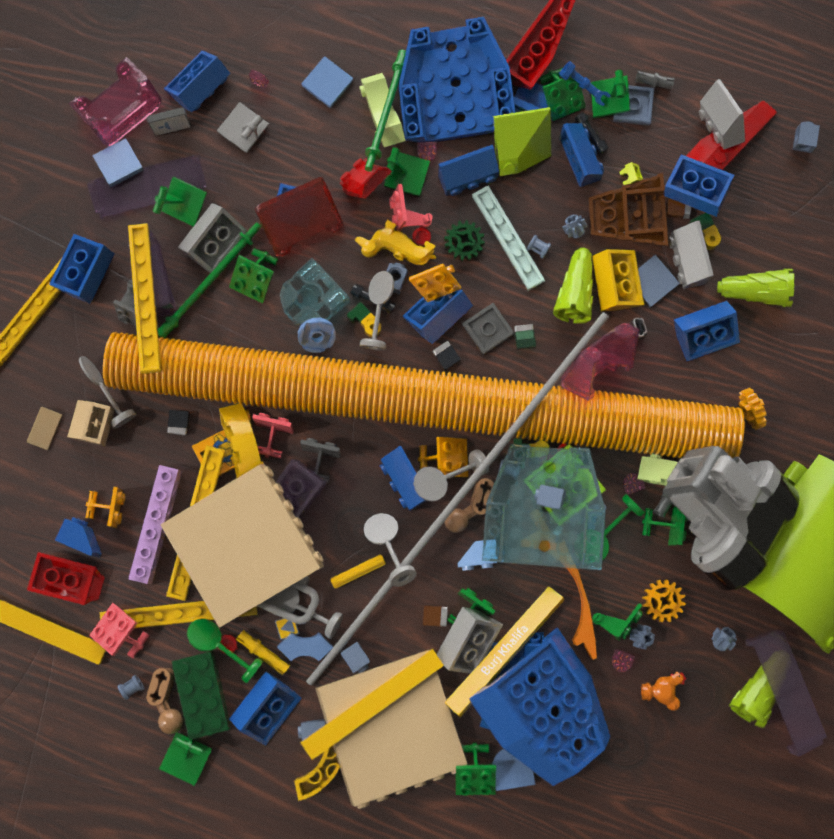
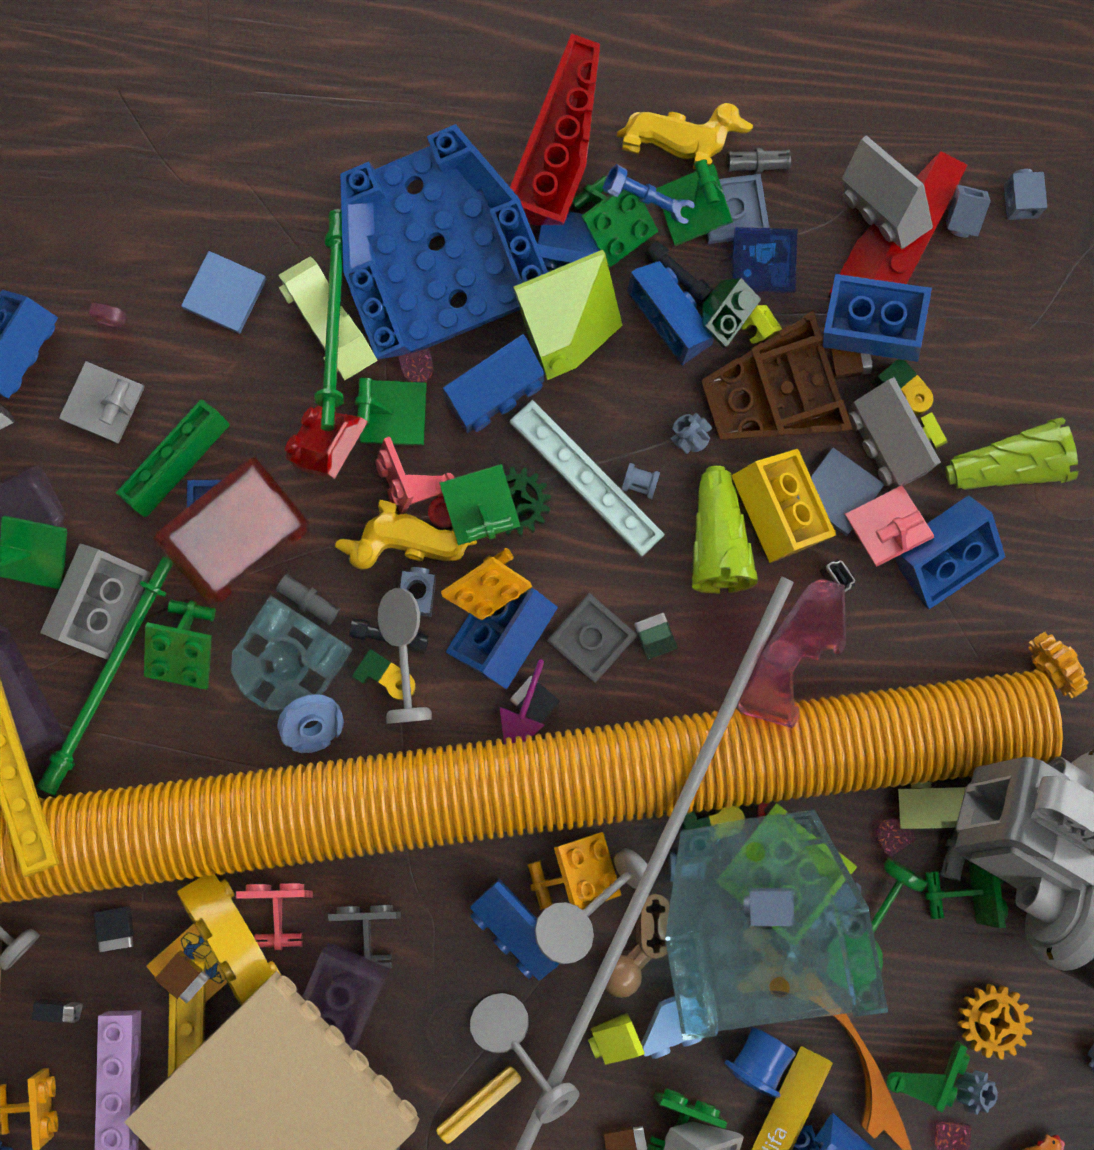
camera: 20 degrees left, 0 degrees up
none -> black piece [31,999,82,1023]
none -> green slope [116,399,230,517]
none -> reddish brown piece [155,950,210,1004]
none -> dark grey pin [275,574,341,626]
none -> green plate [439,464,520,545]
none -> magenta piece [500,659,544,744]
none -> neon yellow slope [588,1013,645,1065]
none -> yellow animal [617,103,753,169]
none -> dark green slope [703,278,761,348]
none -> blue piece [724,1027,796,1098]
none -> clear blue tile [732,227,798,293]
none -> coral plate [845,485,934,567]
none -> neon yellow tile [921,412,948,448]
none -> sand blue brick [945,184,991,238]

